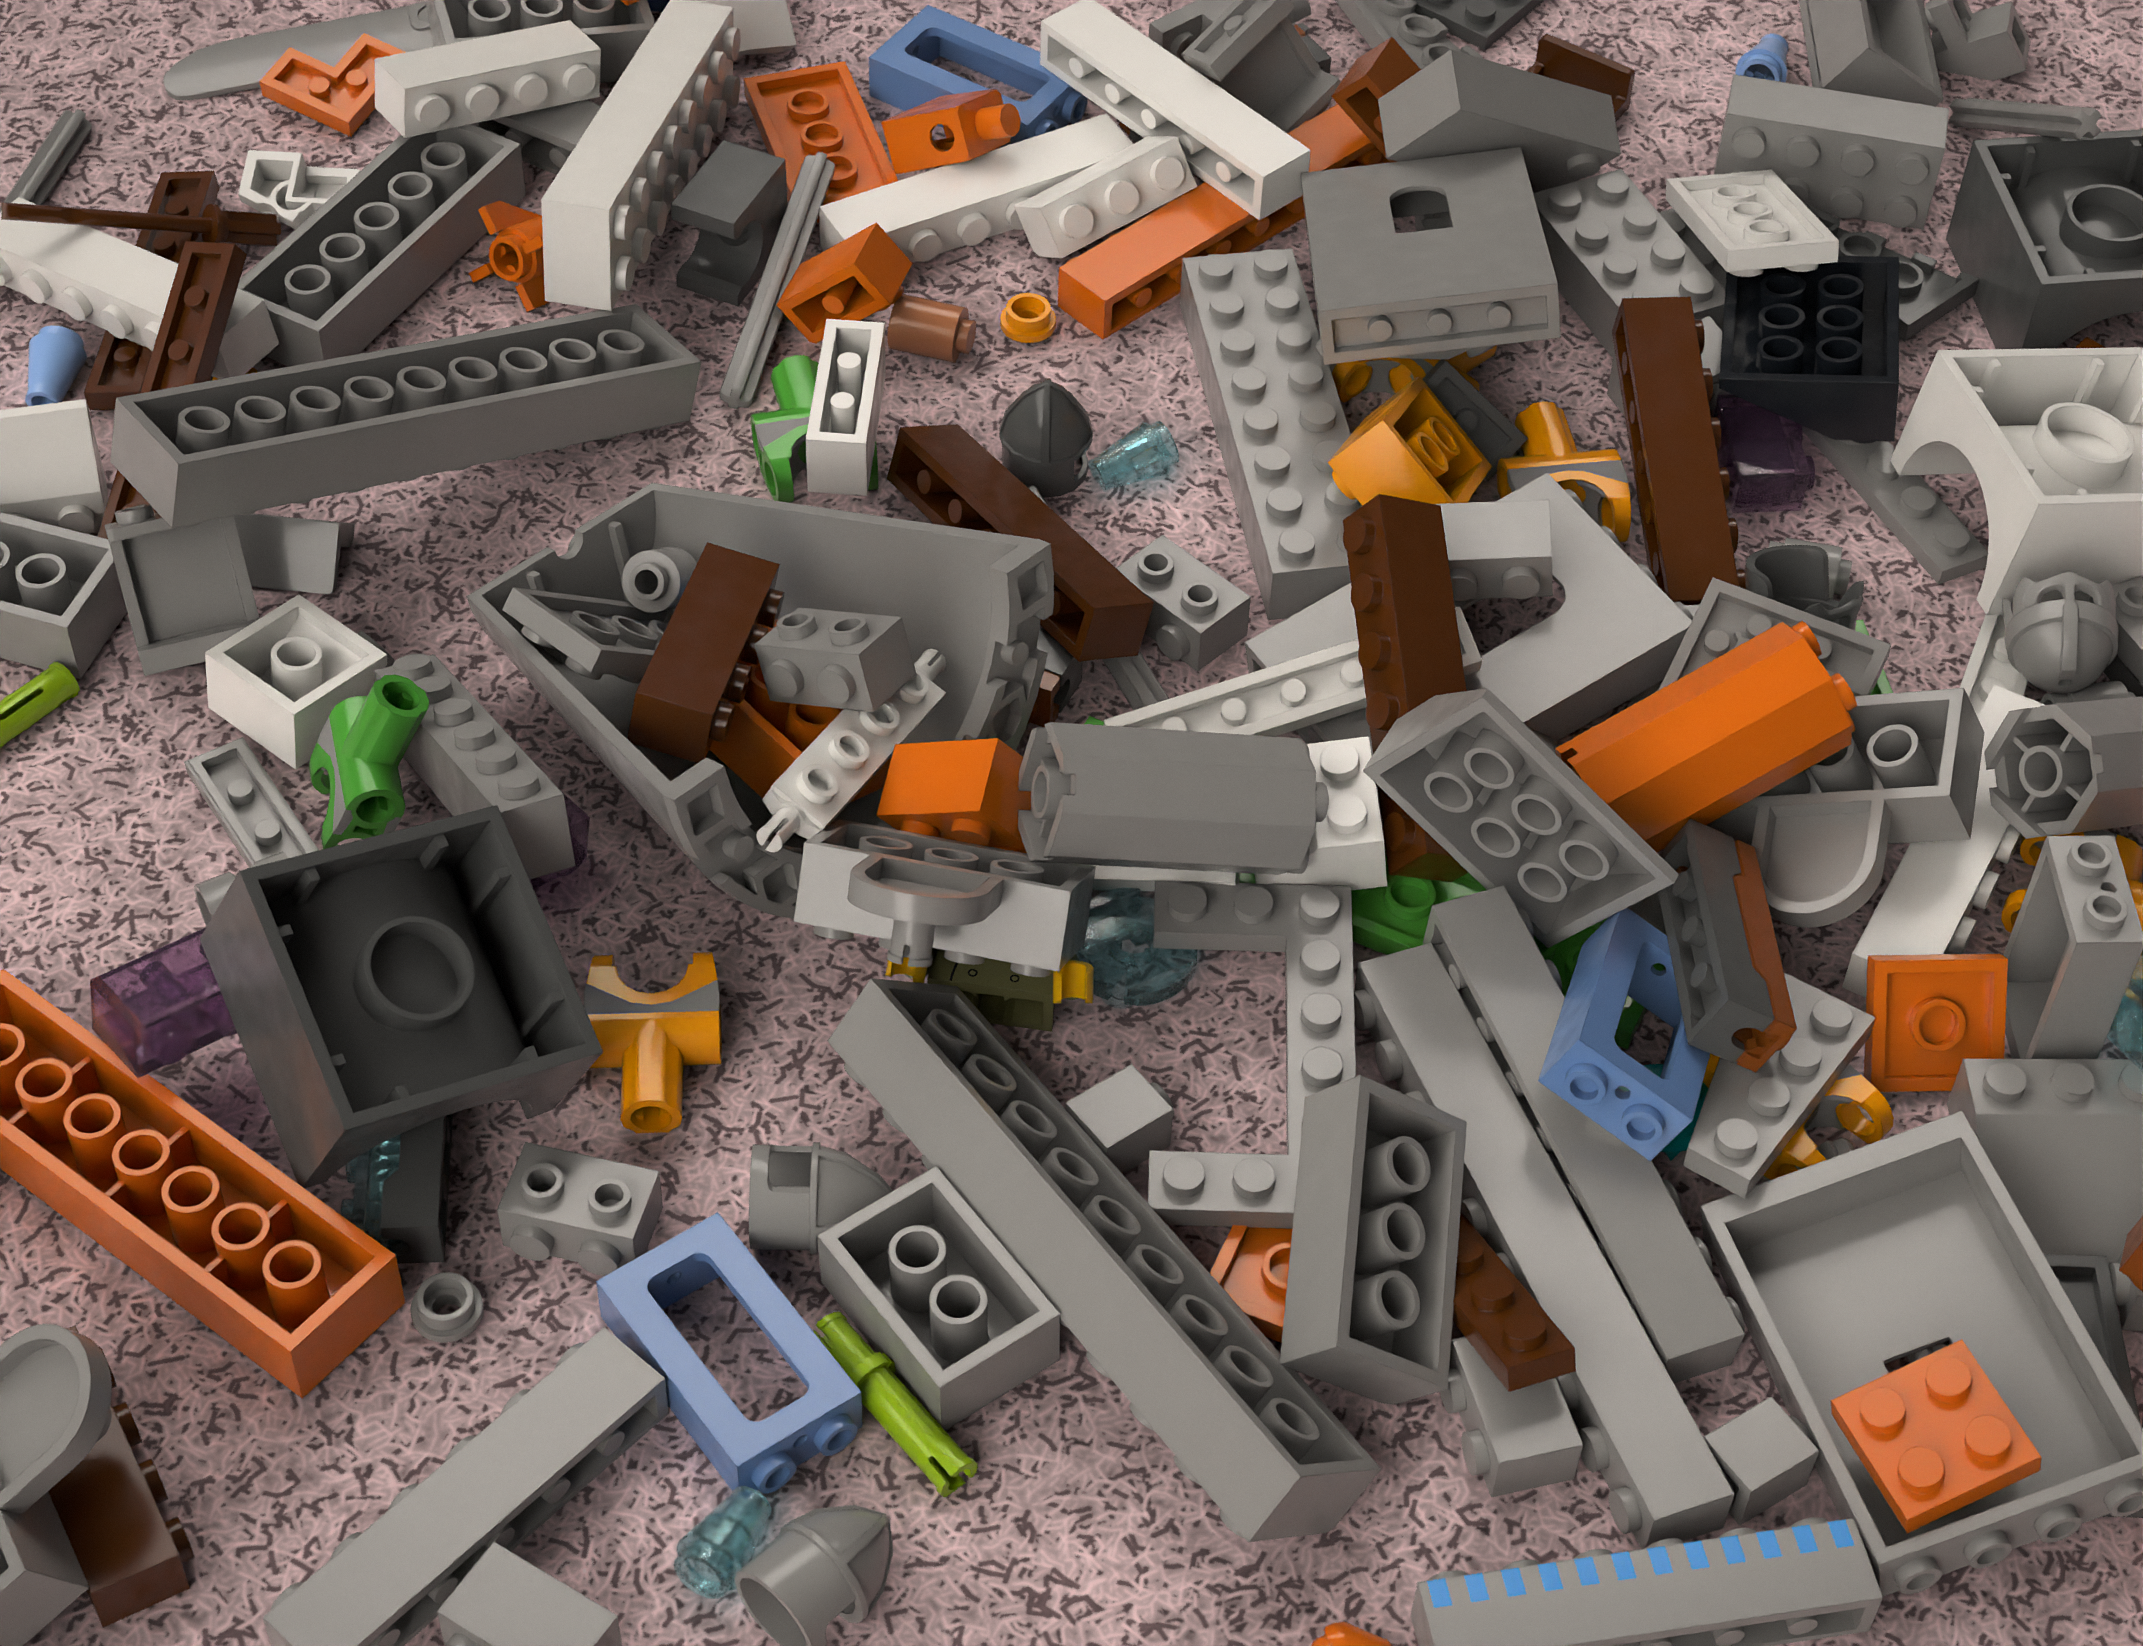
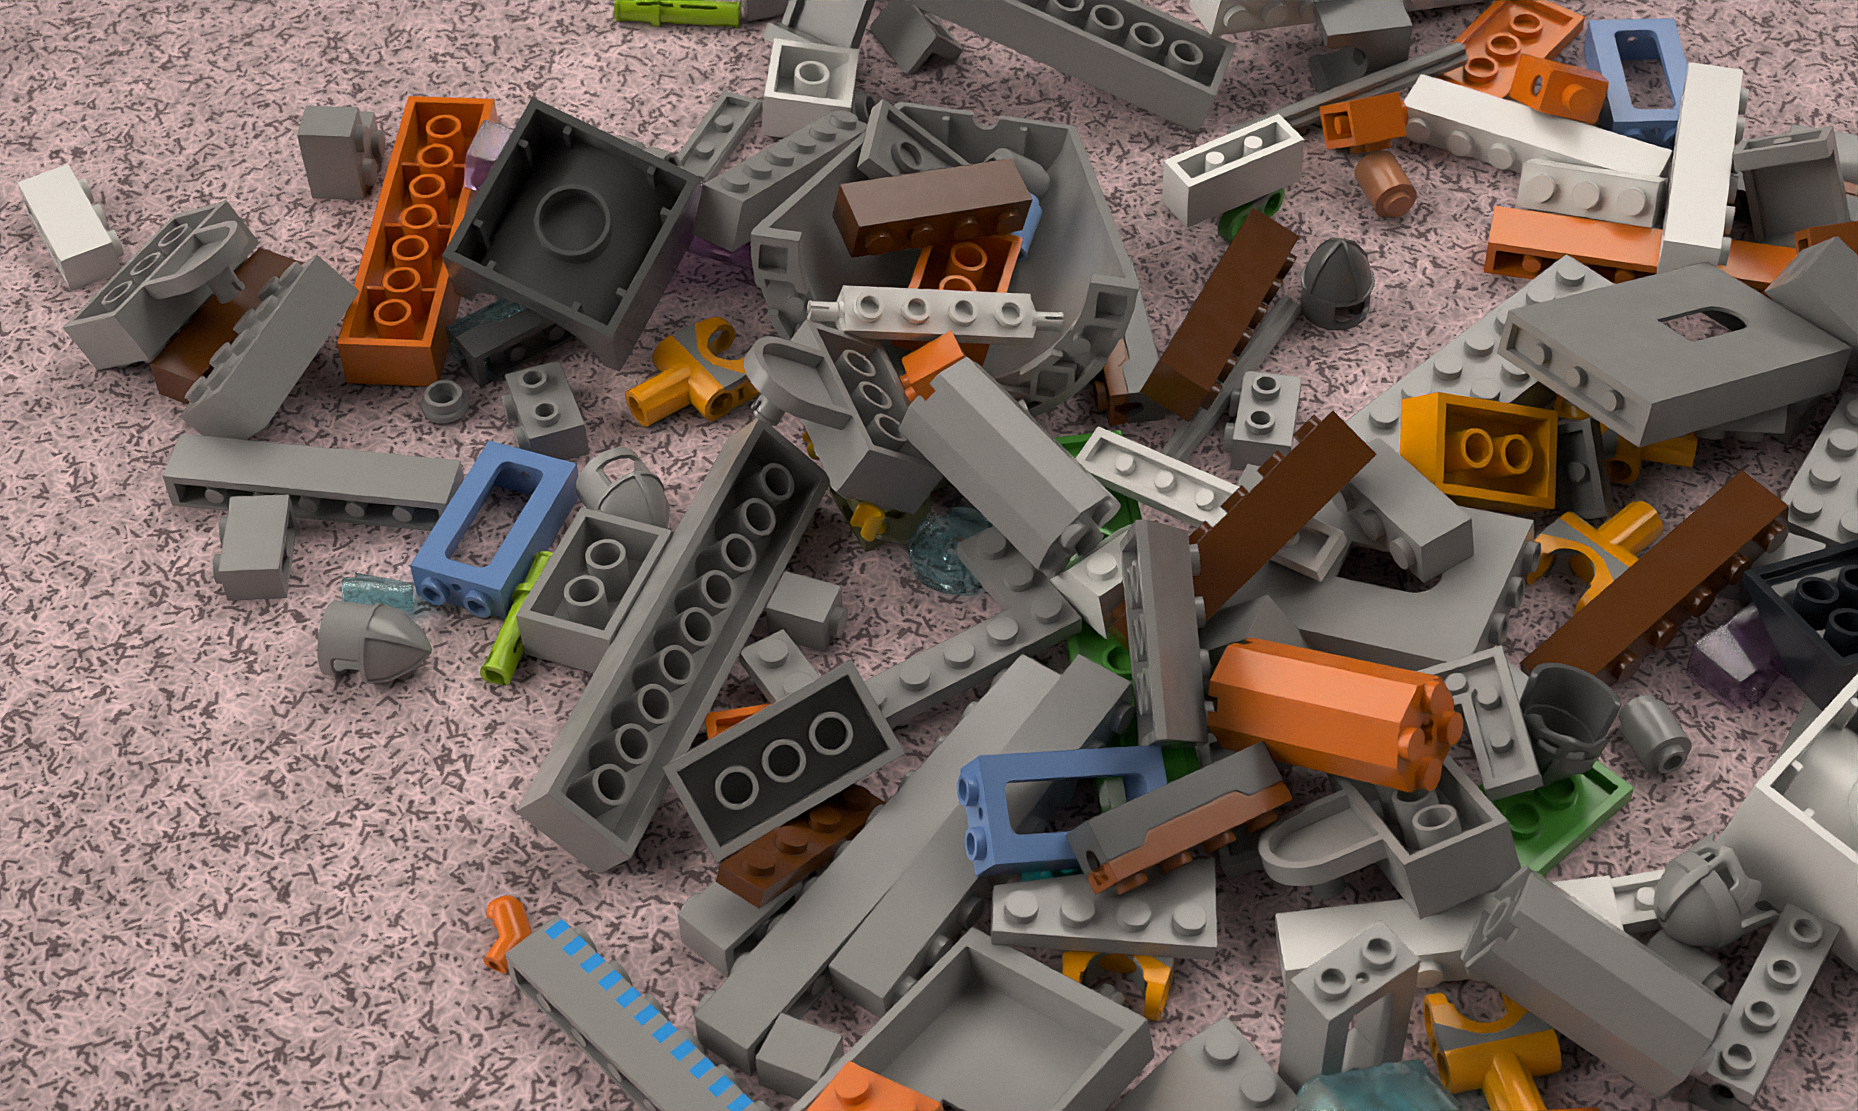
camera: 60 degrees right, 0 degrees up
bright green connector [309,675,429,849] -> none
light grey brick [754,608,916,712] -> none
light orange plate [1000,293,1056,343] -> none
clear light blue cone [1089,421,1179,492] -> none
orange plate [1864,954,2008,1092] -> none
none -> light grey piece [179,255,360,440]

